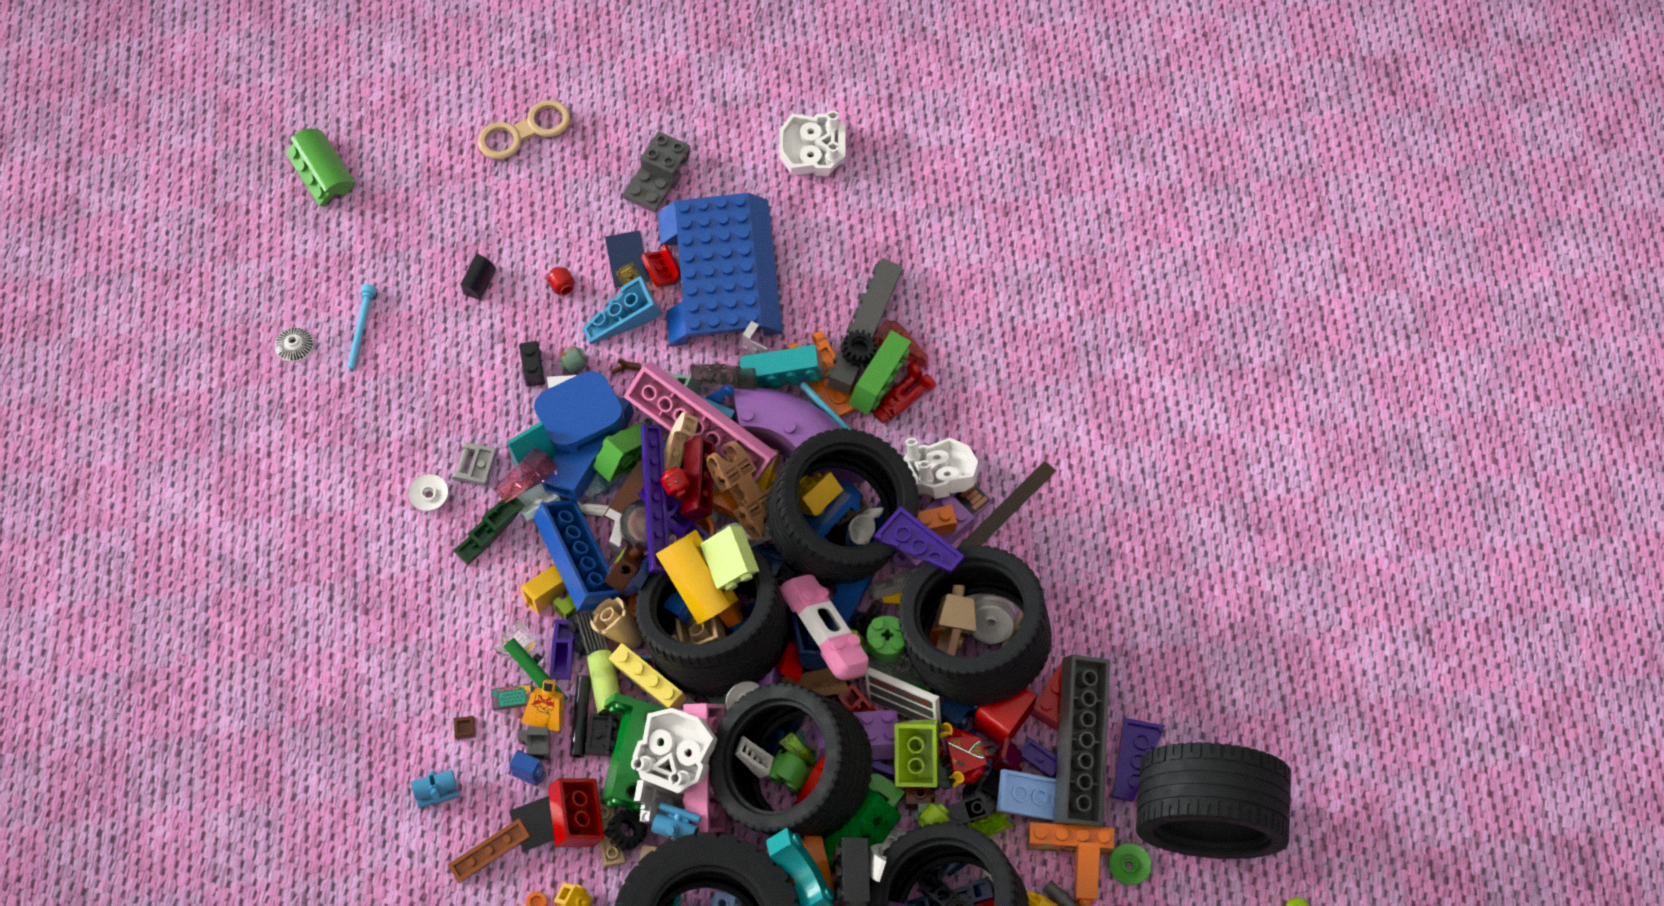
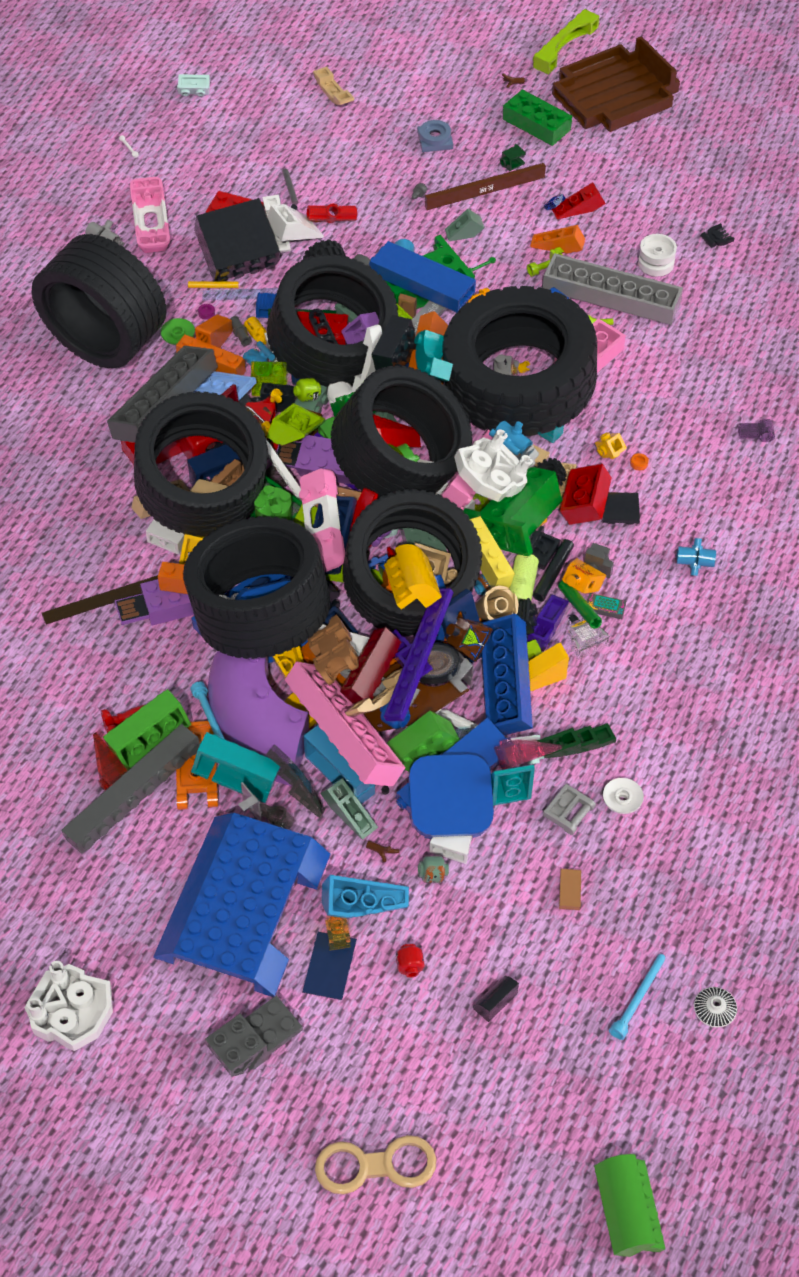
camera: 155 degrees left, 10 degrees down
dark orange plate [448,818,532,883] -> none
reddish brown tile [453,716,476,740] -> none
blue brick [510,750,546,786] -> none
black brick [519,341,545,387] -> none
red bracket [641,245,681,287] -> none
red head [661,466,690,498] -> none
yellowish green brick [700,526,759,591] -> none
blue hinge [706,384,735,404] -> none
black tyre [841,329,878,367] -> none
dark purple wing [874,506,965,573] -> none
white brick [903,438,979,499] -> none
dark purple wing [1112,718,1165,802] -> none
none -> dark azure pin [243,341,275,377]
none -> clear smoke axle [260,803,294,829]
none -> medium nougat tile [559,869,581,910]

